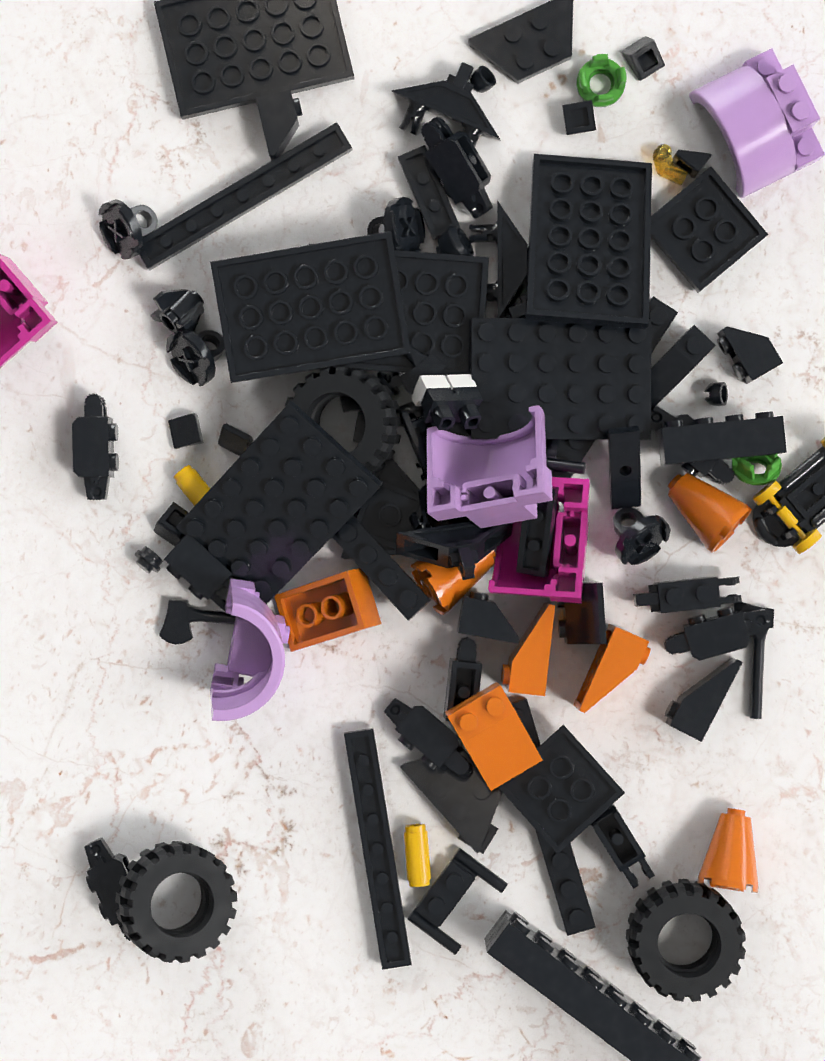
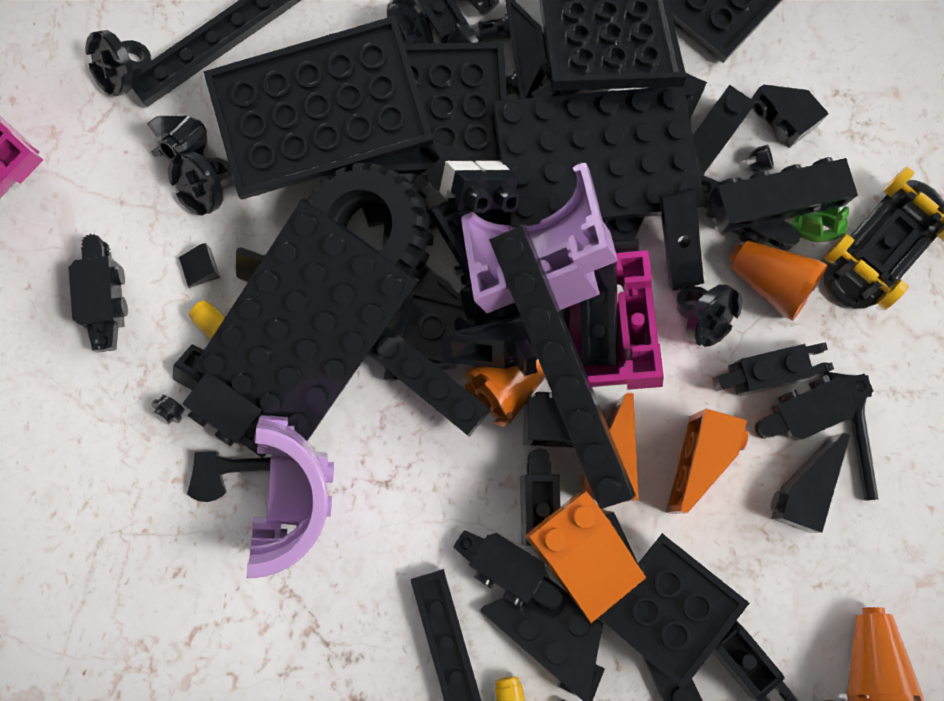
camera: 15 degrees left, 10 degrees down
orange slope [274,568,382,652] -> none
black slope [557,581,607,644] -> none
none -> black plate [489,225,636,509]

